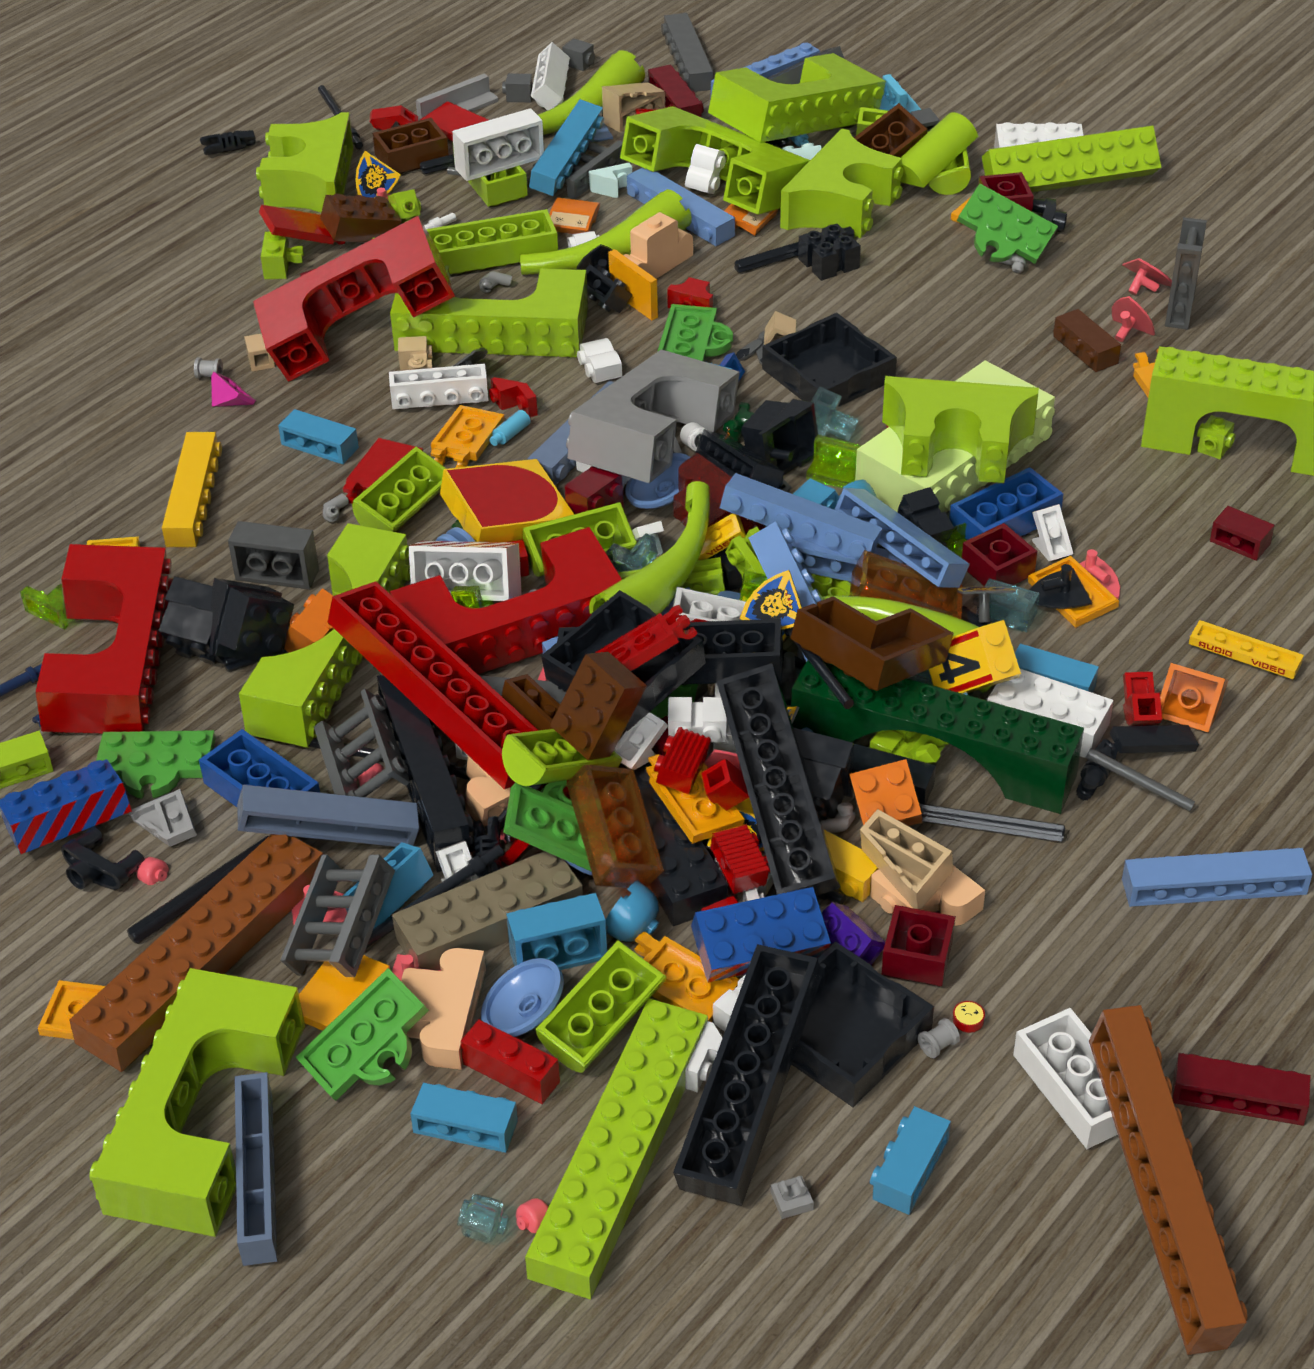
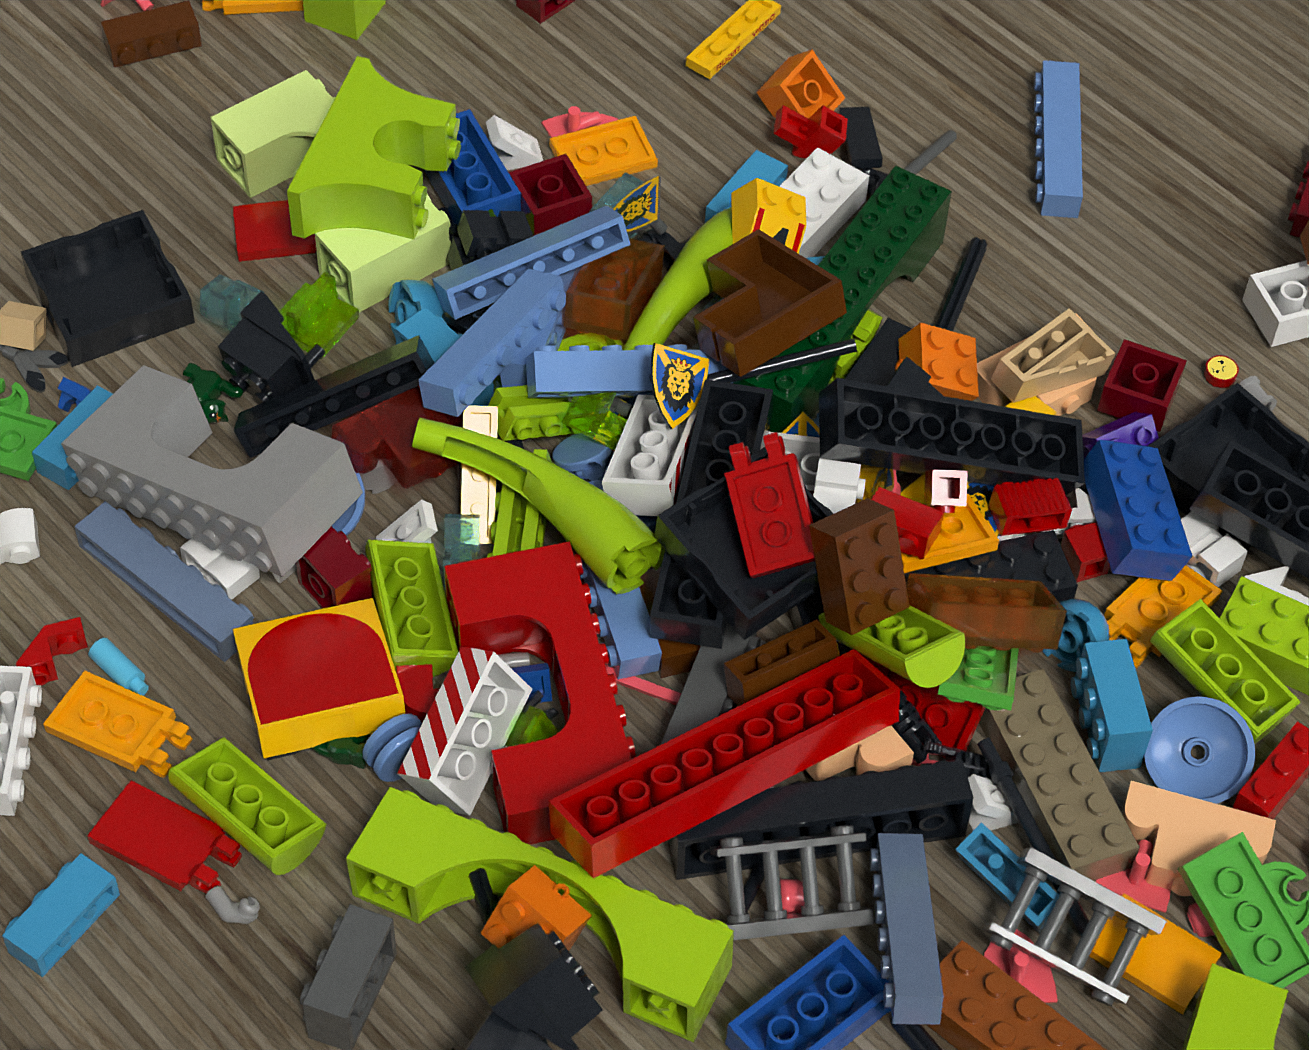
camera: 85 degrees left, 10 degrees up
white brick [680,422,707,451] -> none
black shield [1024,564,1092,609] -> none

